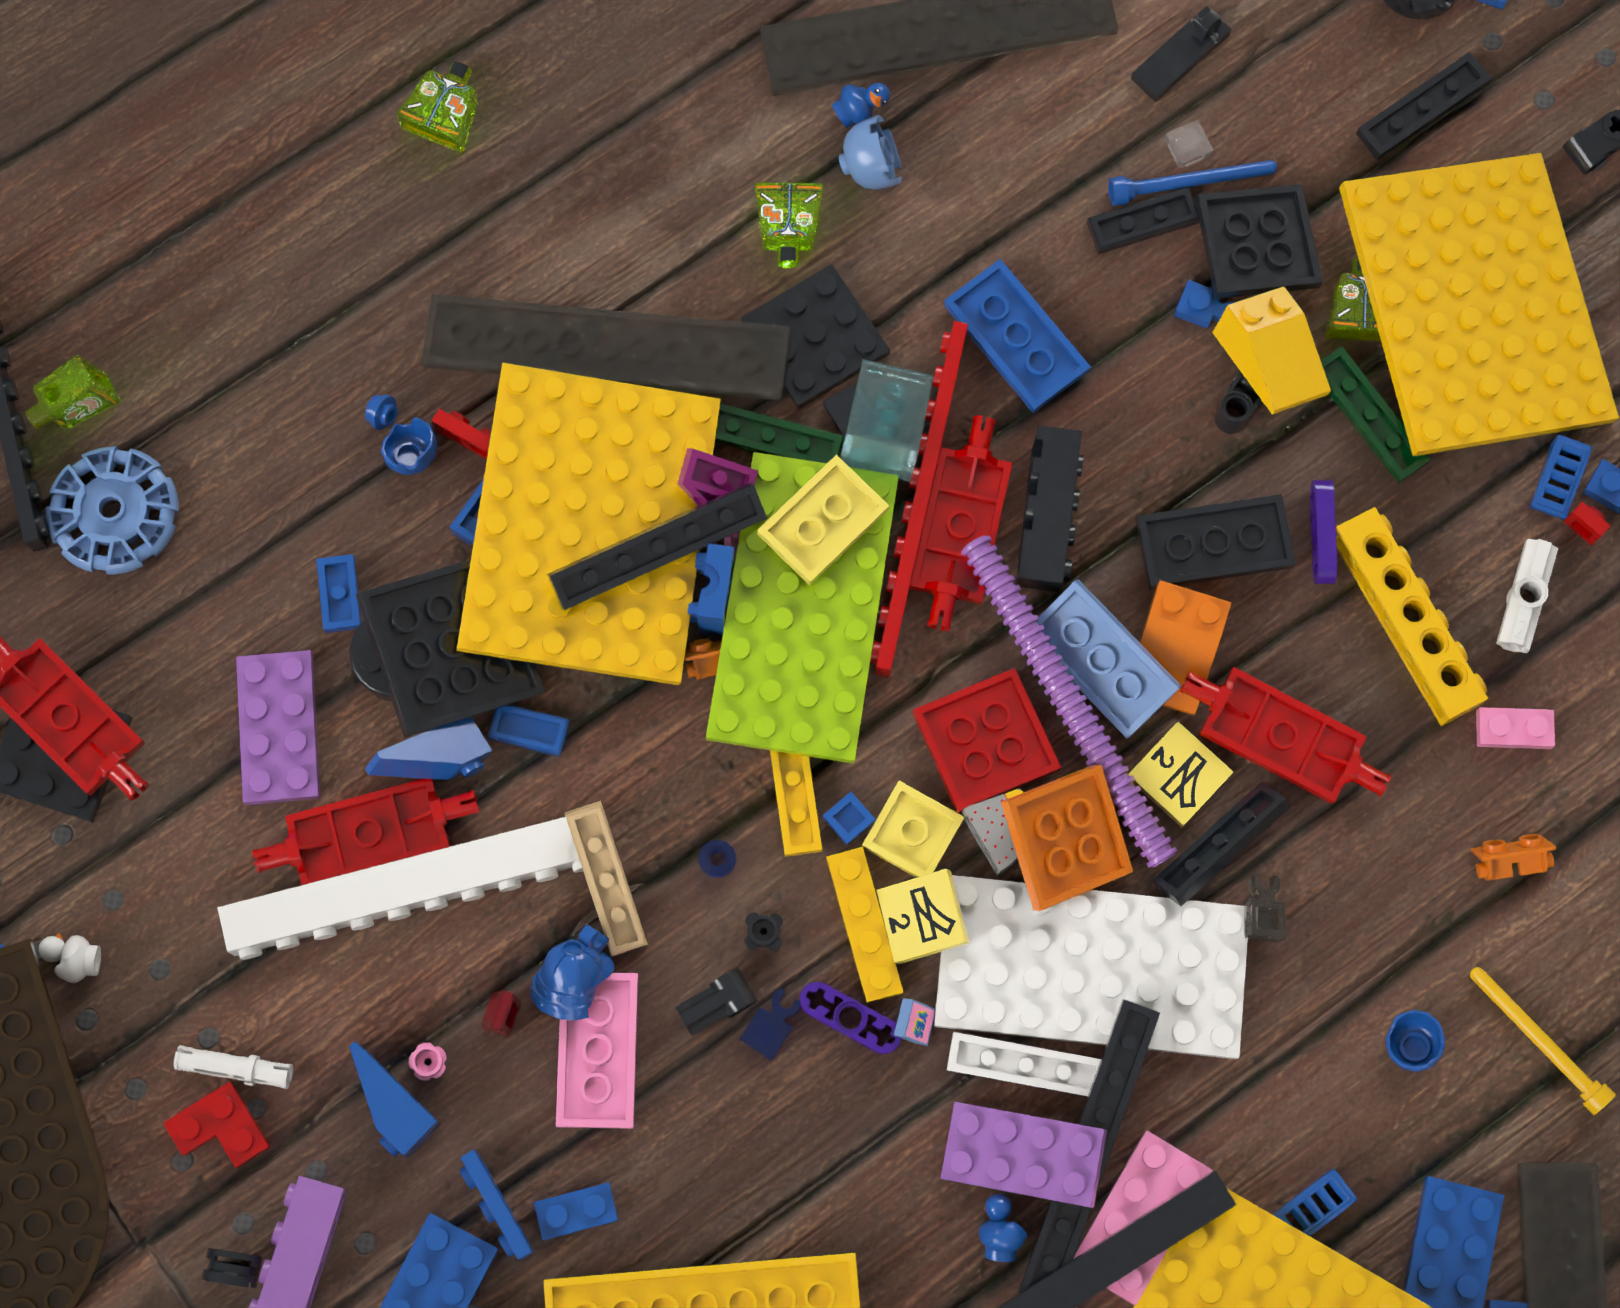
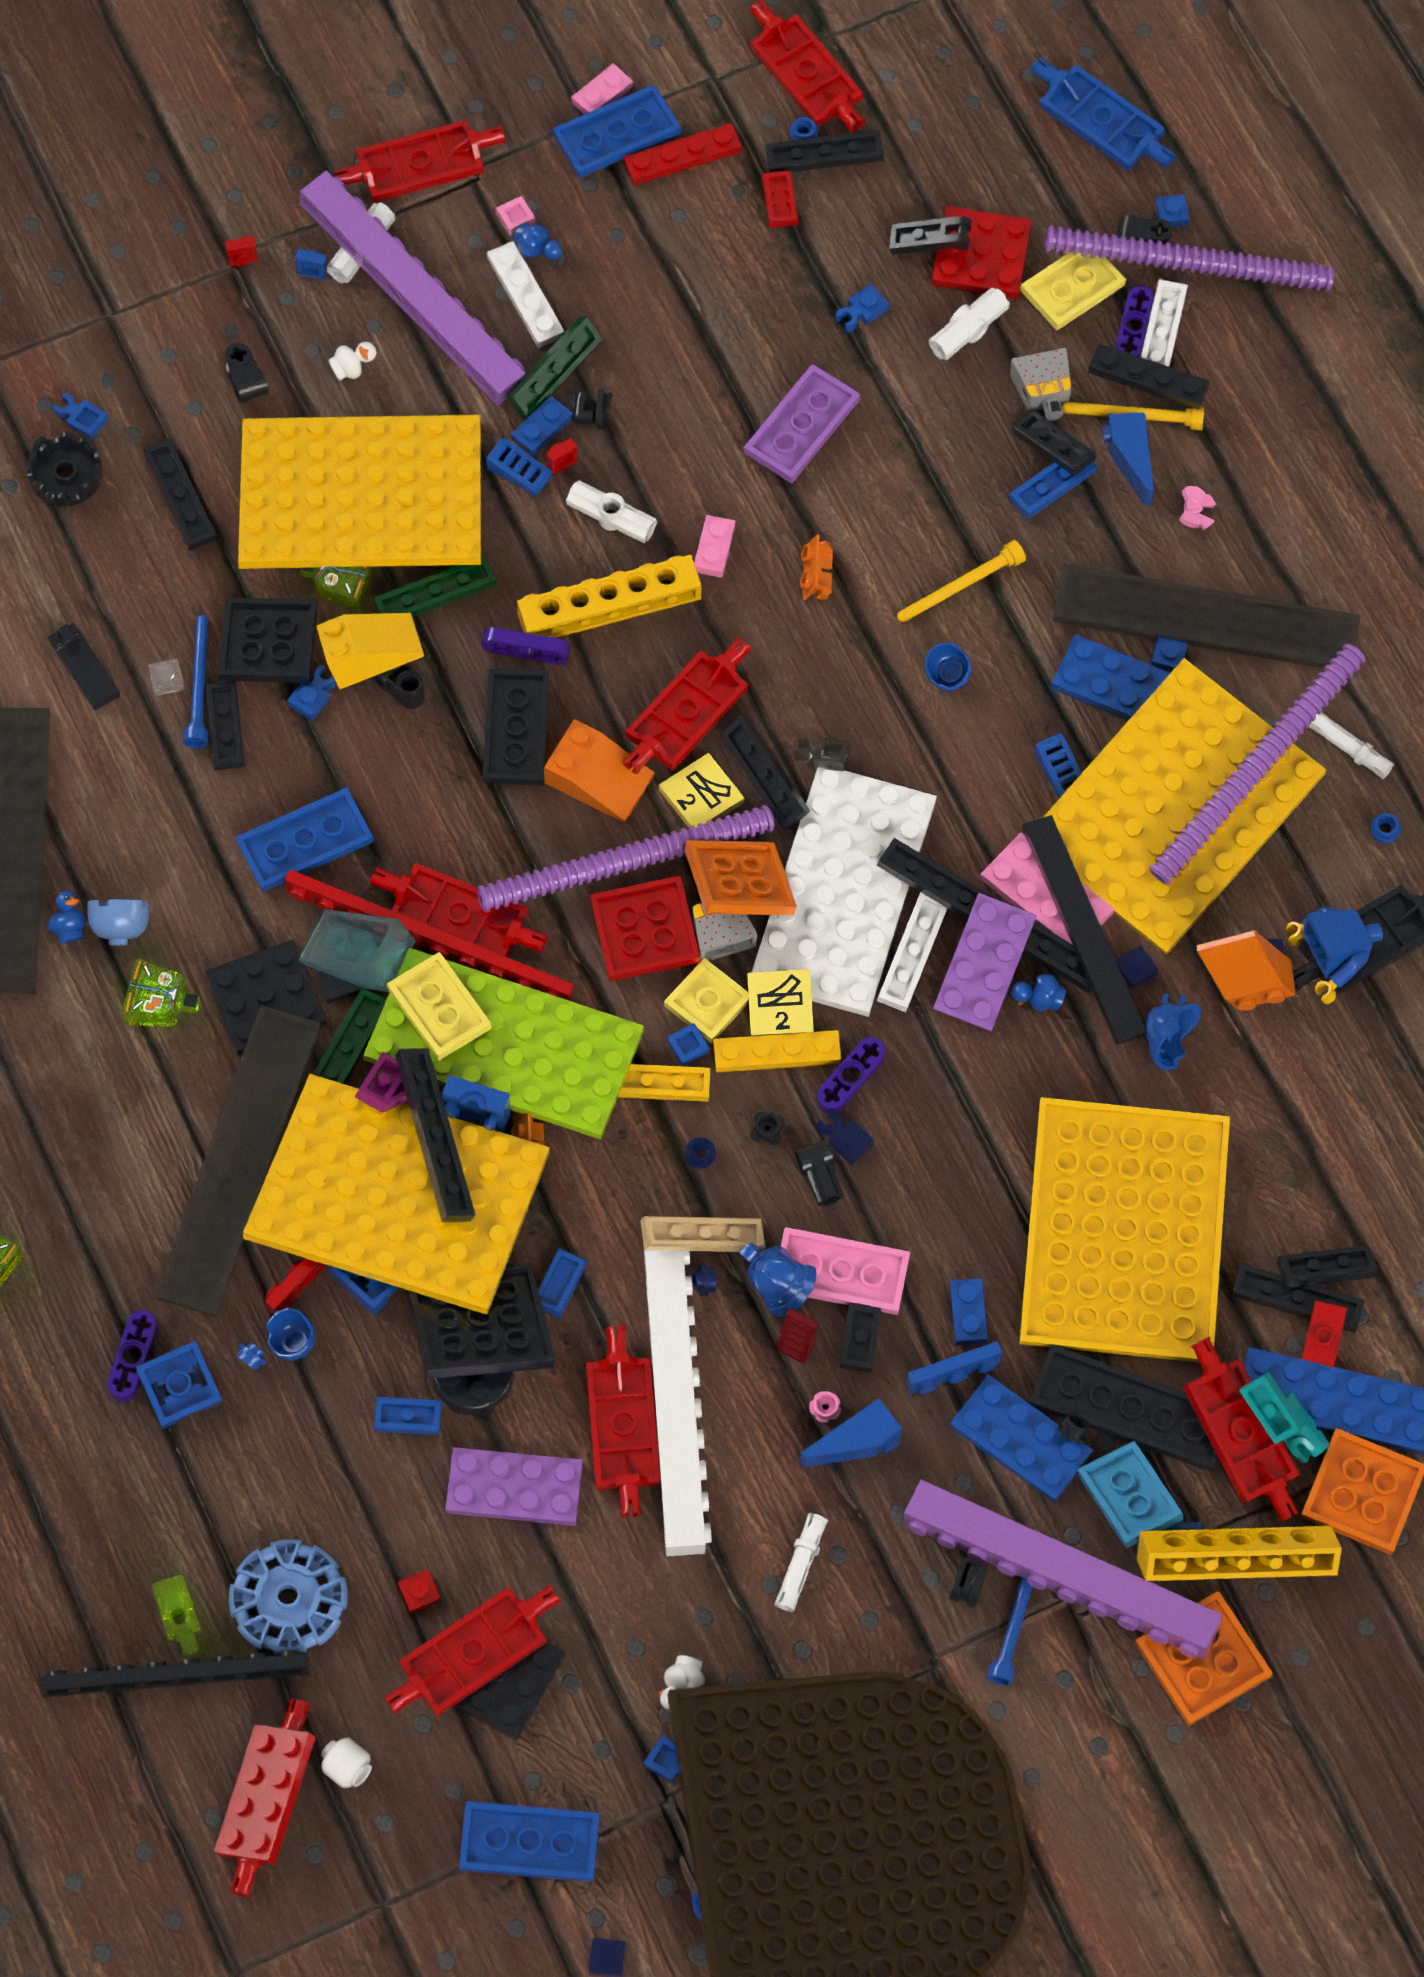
camera: 80 degrees left, 10 degrees down
red plate [163,1081,271,1168] -> none
slope [365,717,492,780] -> none
tile [894,998,936,1046] -> none
black wedge [1016,425,1084,592] -> none
medium blue plate [1037,579,1182,739] -> none
none -> dark purple beam [107,1310,158,1402]
none -> blue brick [136,1341,222,1429]
none -> red plate [398,1569,441,1615]
none -> clear blue plate [692,1264,717,1296]
none -> black plate [840,1303,881,1373]

